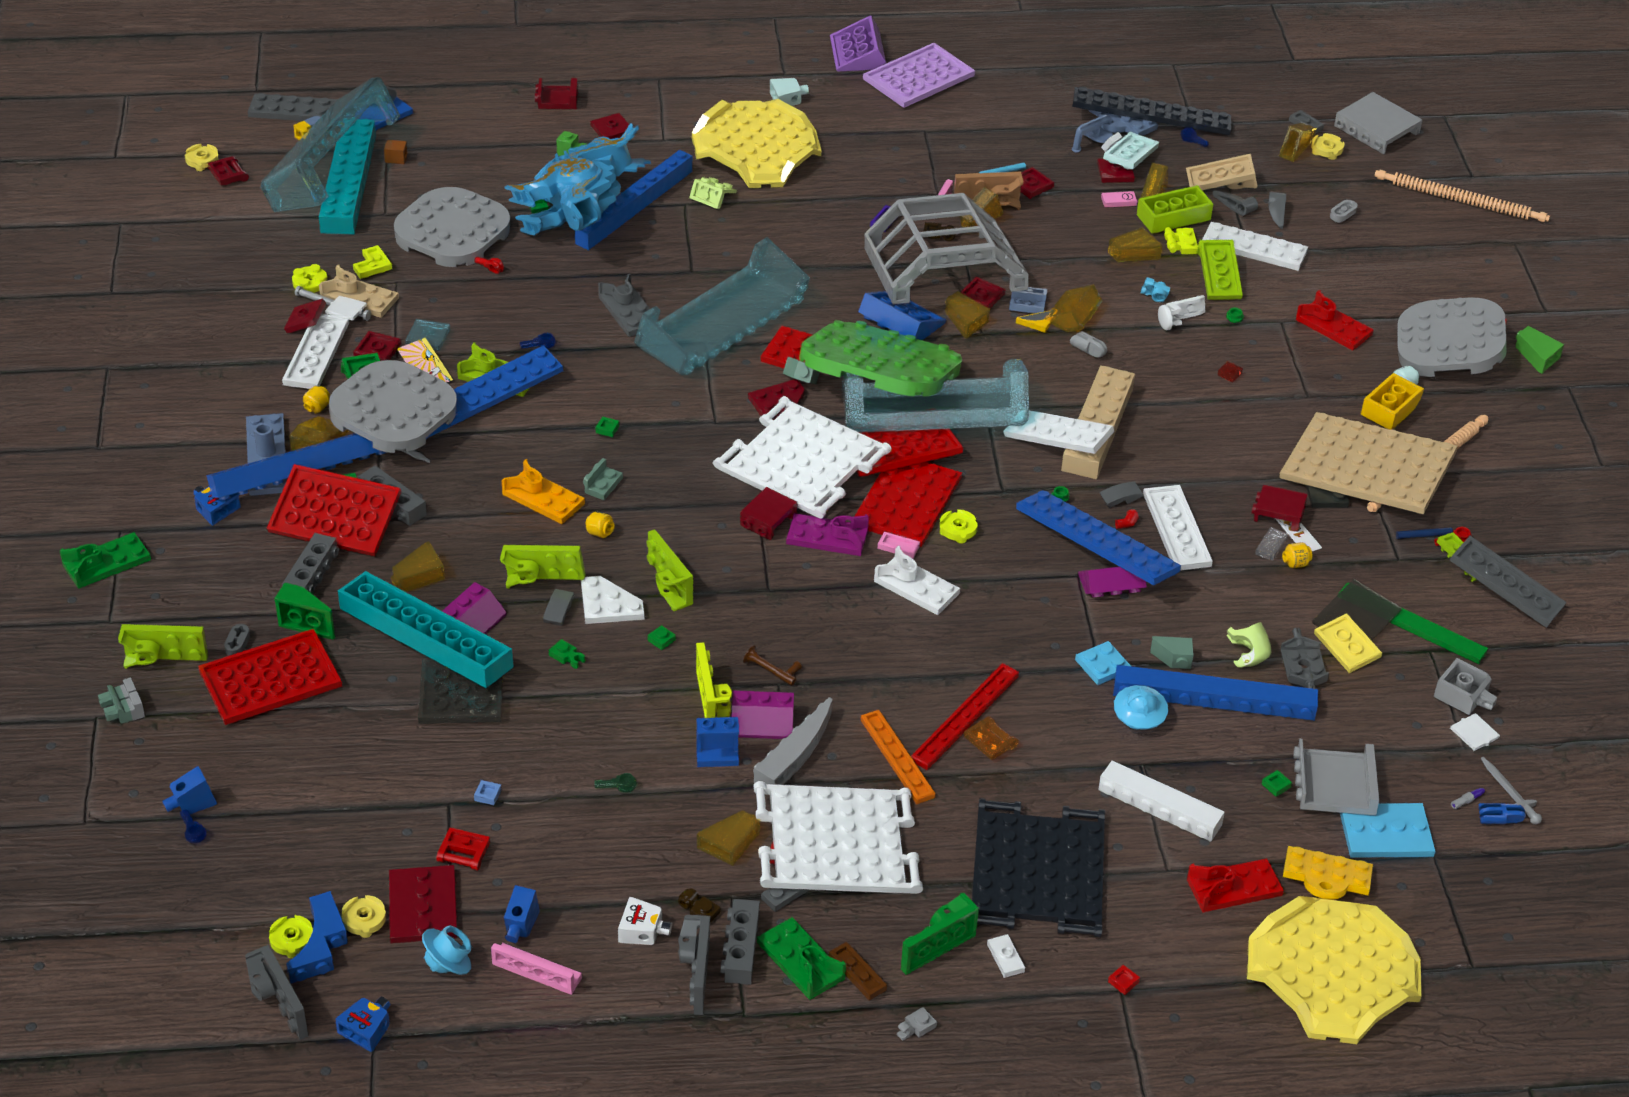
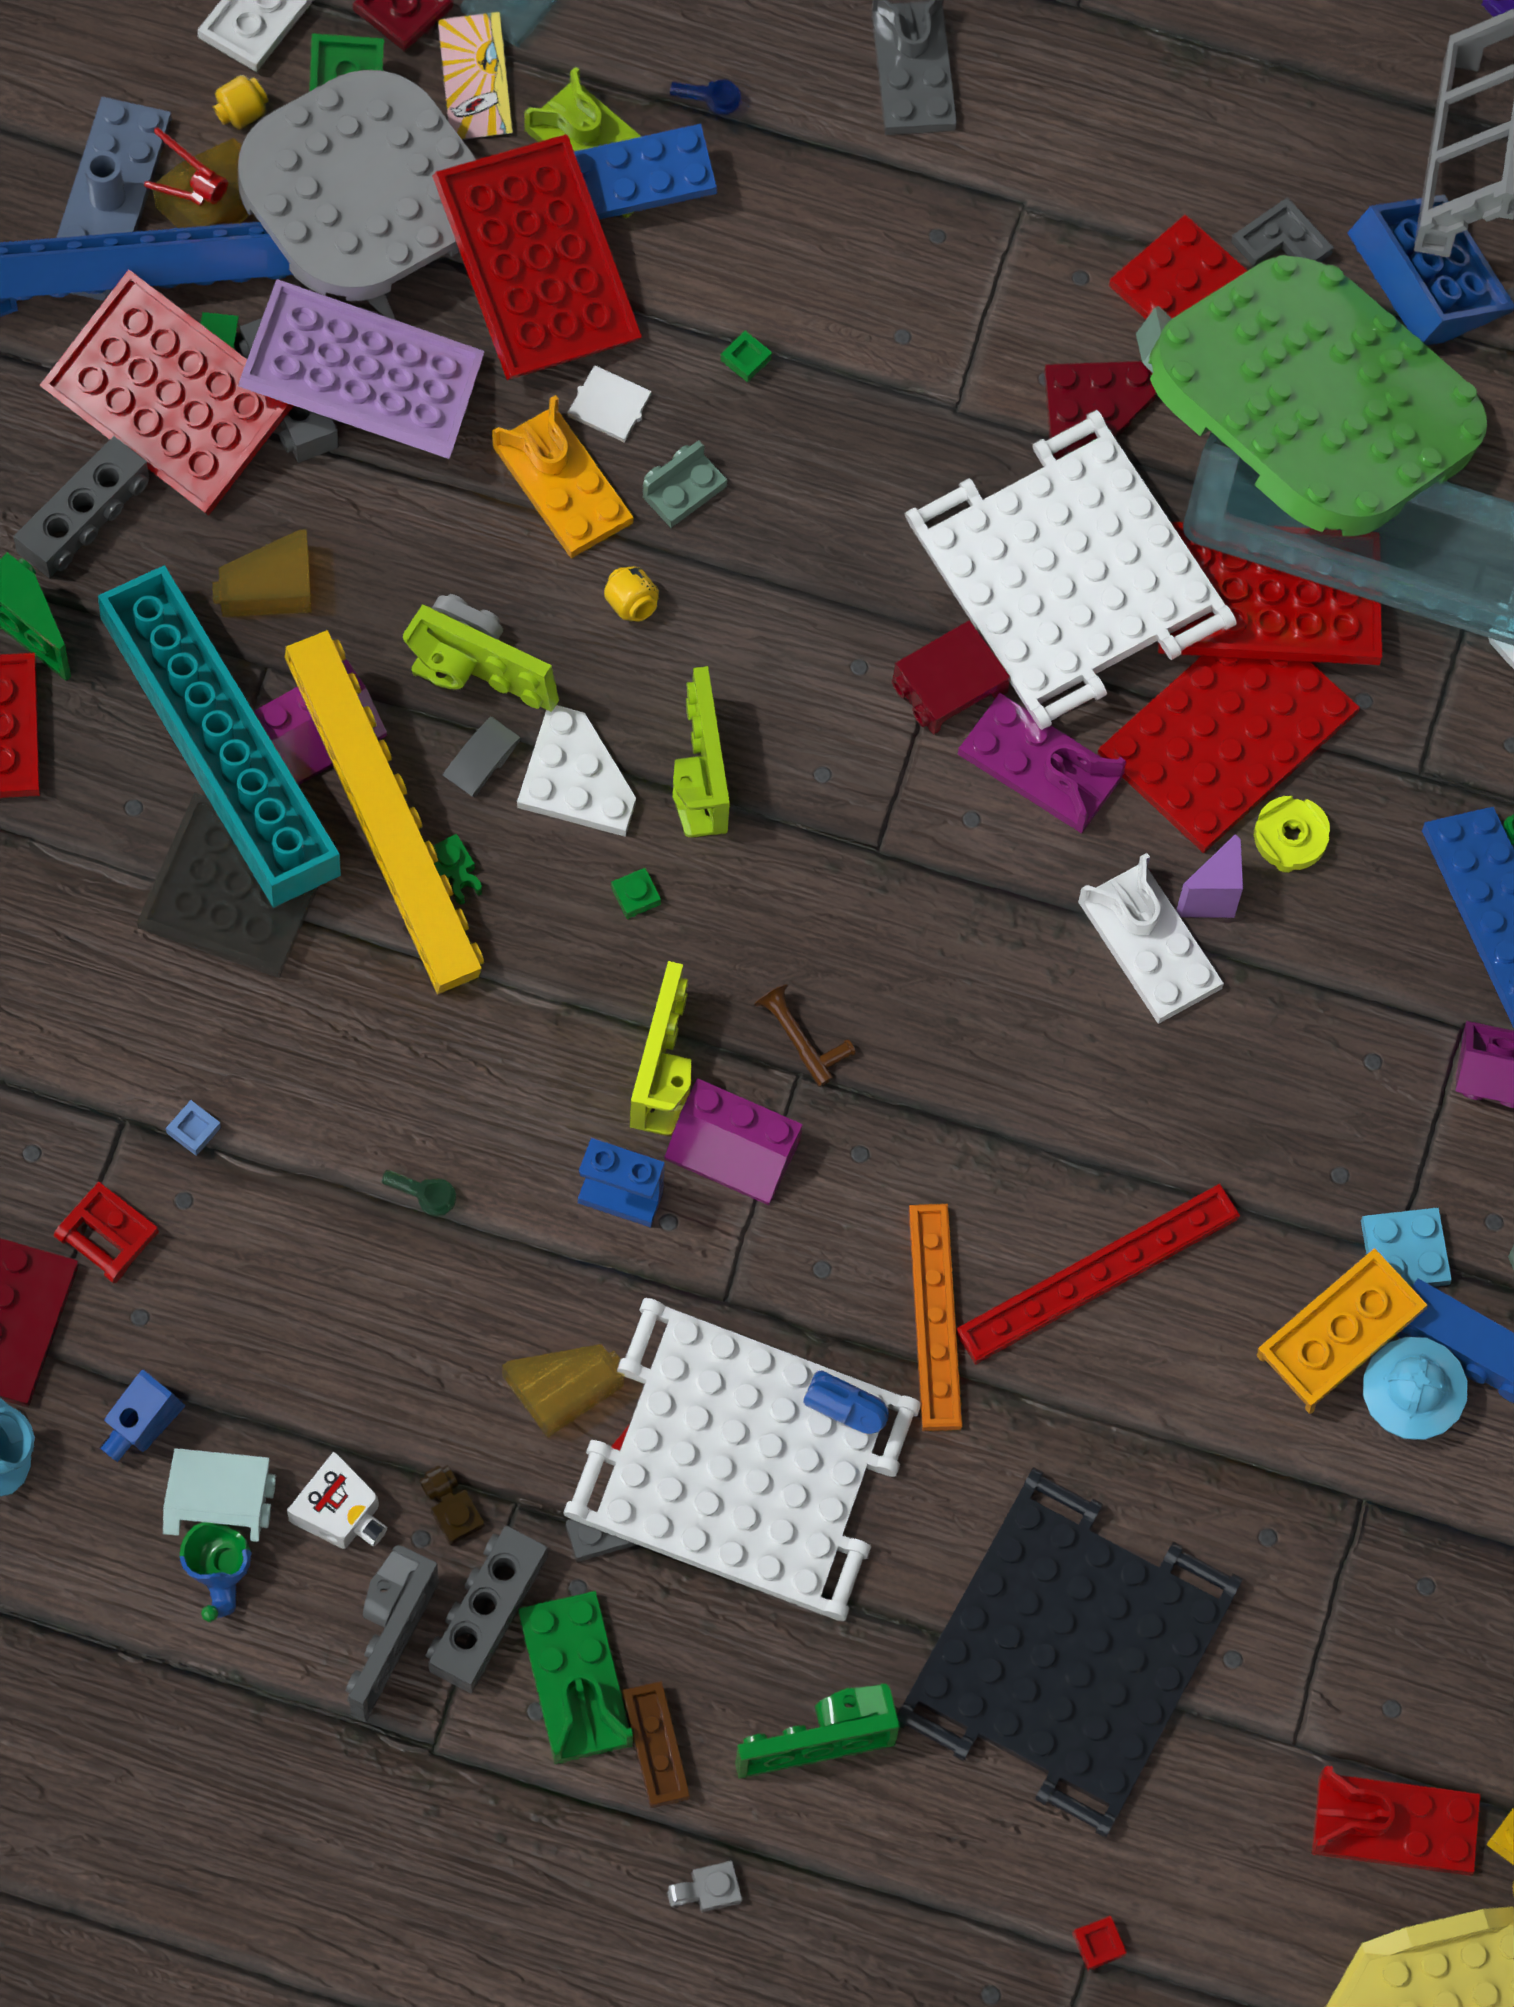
camera: 20 degrees right, 25 degrees up
bright pink fence [491,943,582,995] -> none
clear light blue windscreen [634,237,810,375] -> none
light grey slope [753,697,832,785] -> none
bright pink tile [877,532,920,559] -> none
clear orange plate [964,716,1019,760] -> none
white plate [987,934,1025,978] -> none
white brick [1098,761,1225,842] -> none
none -> red plant [144,128,228,207]
none -> light aqua panel [163,1448,276,1542]
none -> green piece [179,1522,251,1622]
none -> lavender plate [238,279,484,459]
none -> yellow brick [285,630,484,995]
none -> red plate [432,134,642,380]
none -> white piece [567,366,651,442]
none -> blue arm [803,1371,889,1434]
none -> medium lavender slope [1176,835,1243,918]
none -> dark grey plate [1231,197,1334,267]
none -> light orange plate [1257,1248,1427,1414]

